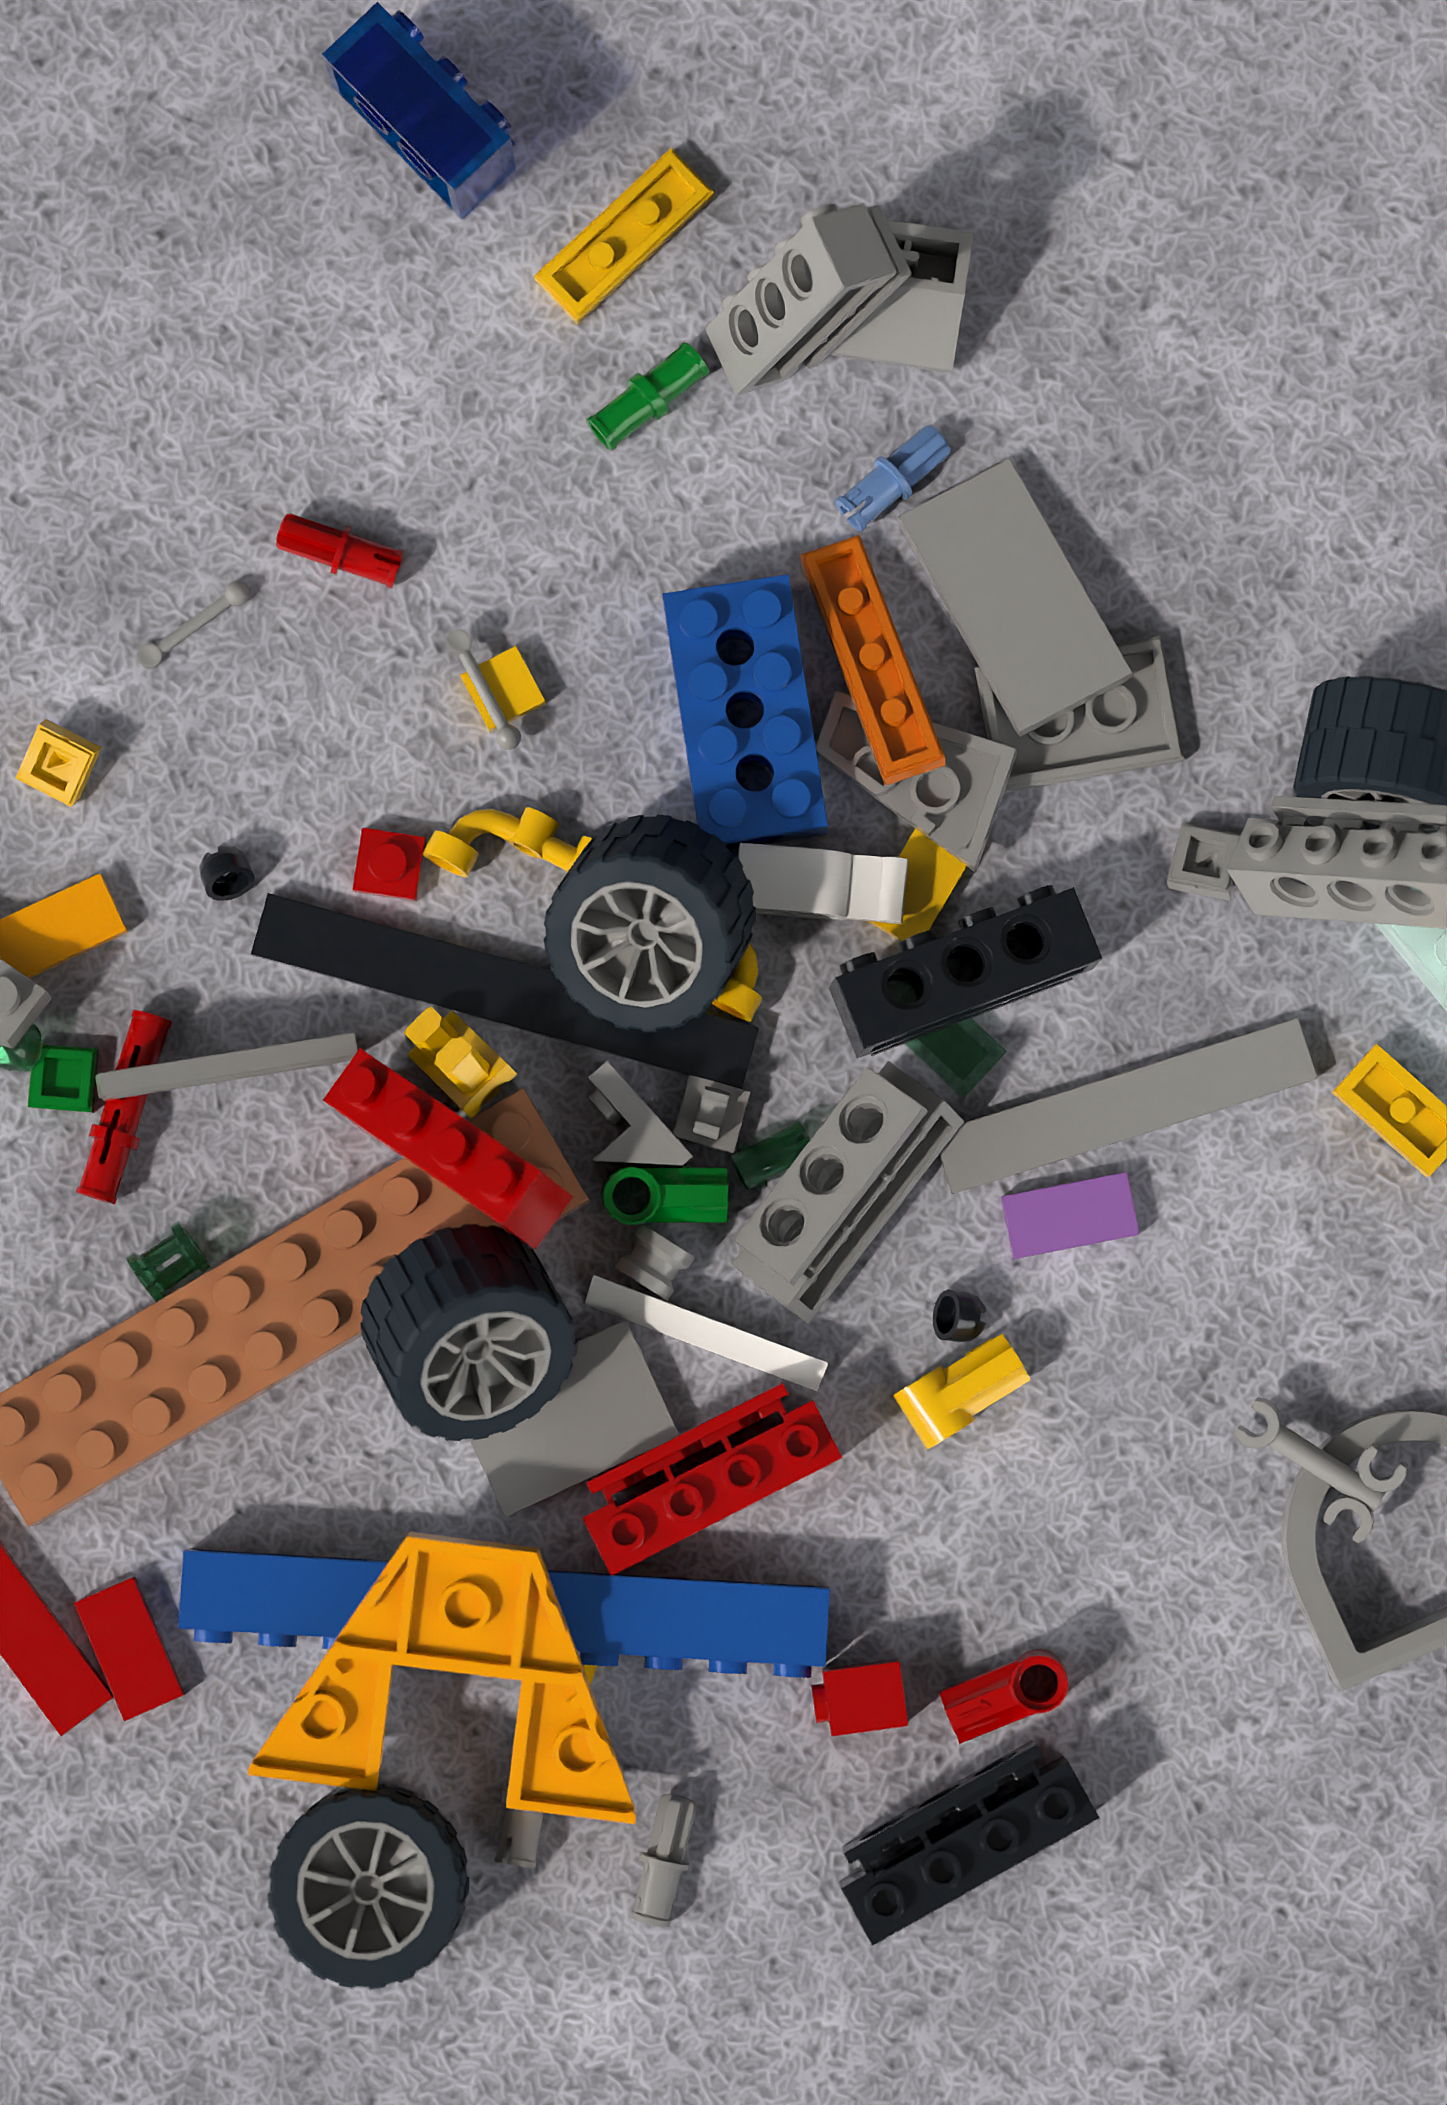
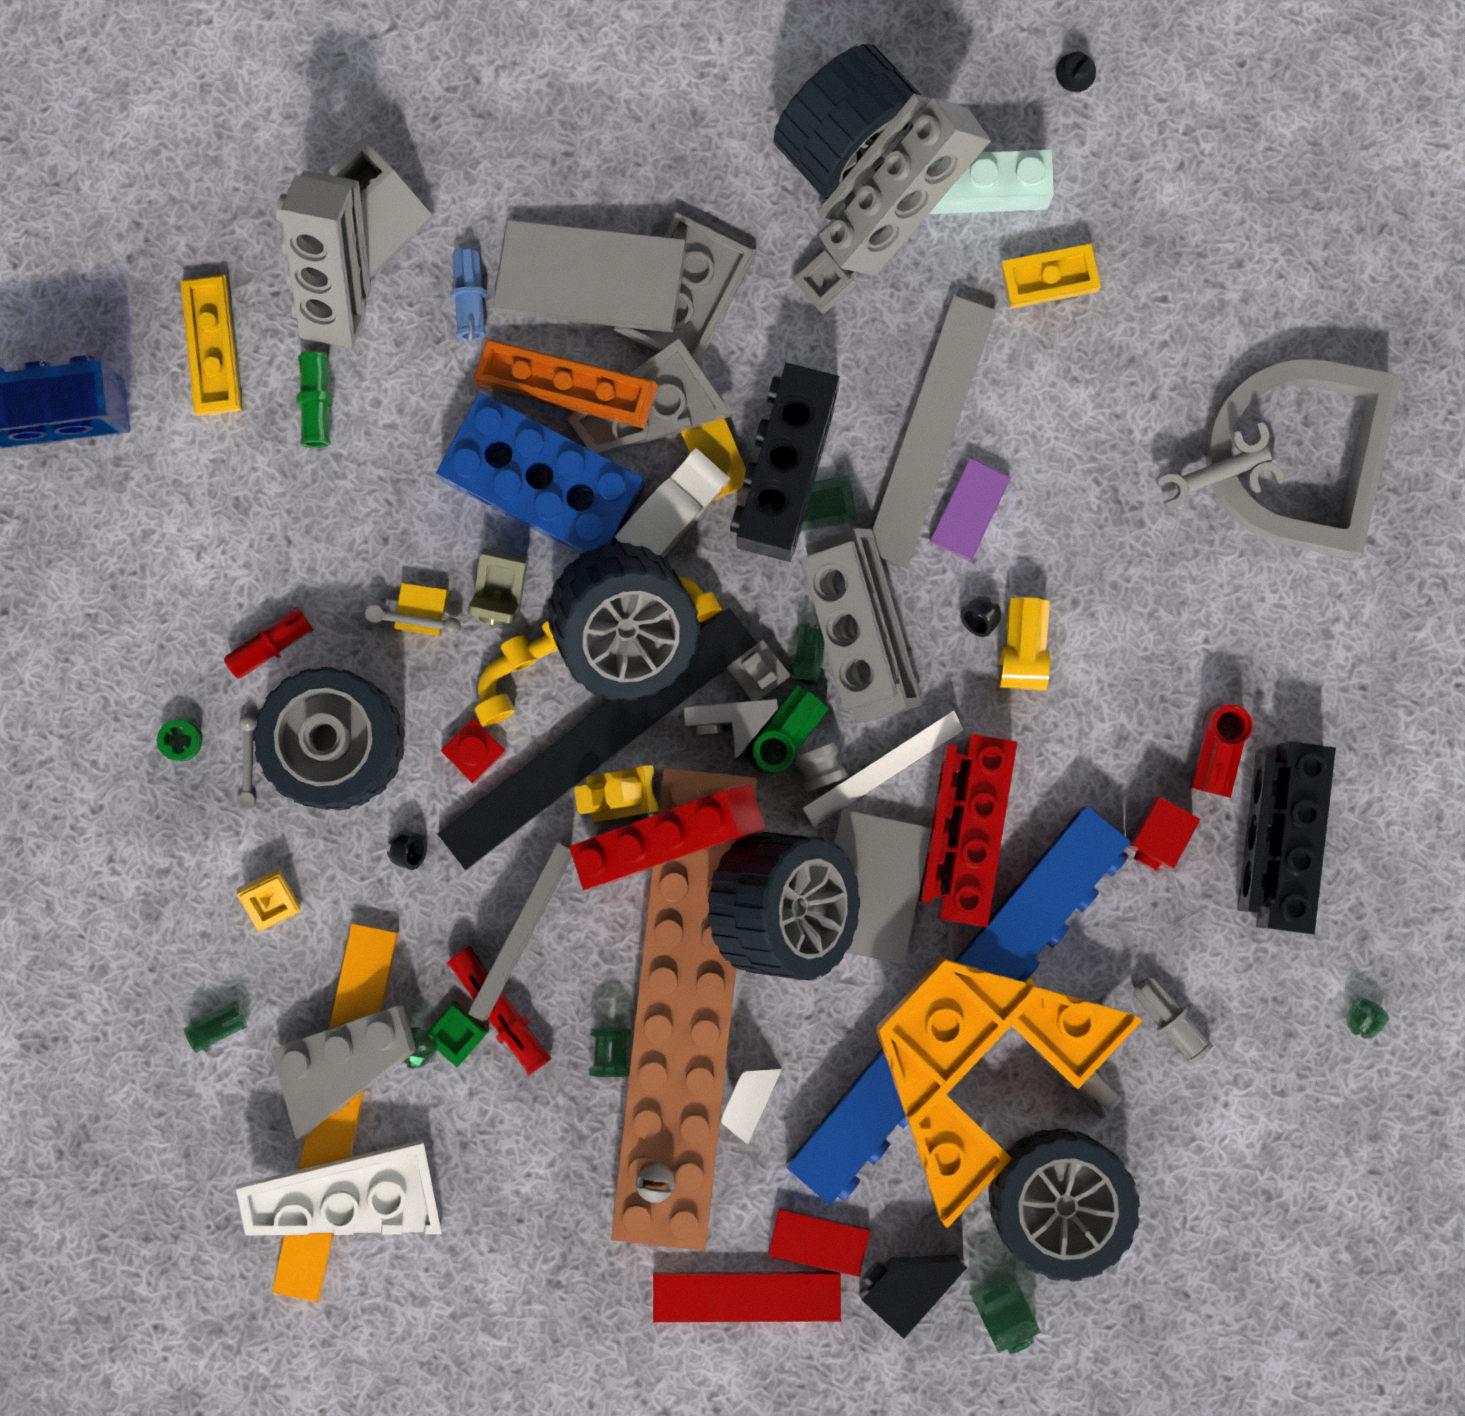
camera: 50 degrees left, 0 degrees up
none -> green bush [157,719,203,762]
none -> wheel [253,667,405,810]
none -> olive bracket [468,548,529,625]
none -> light grey hinge [636,1163,675,1203]
none -> white sticker [721,1069,782,1145]
none -> black slope [859,1254,967,1339]
none -> clear green brick [969,1273,1041,1354]
none -> clear green hinge [1346,998,1389,1039]

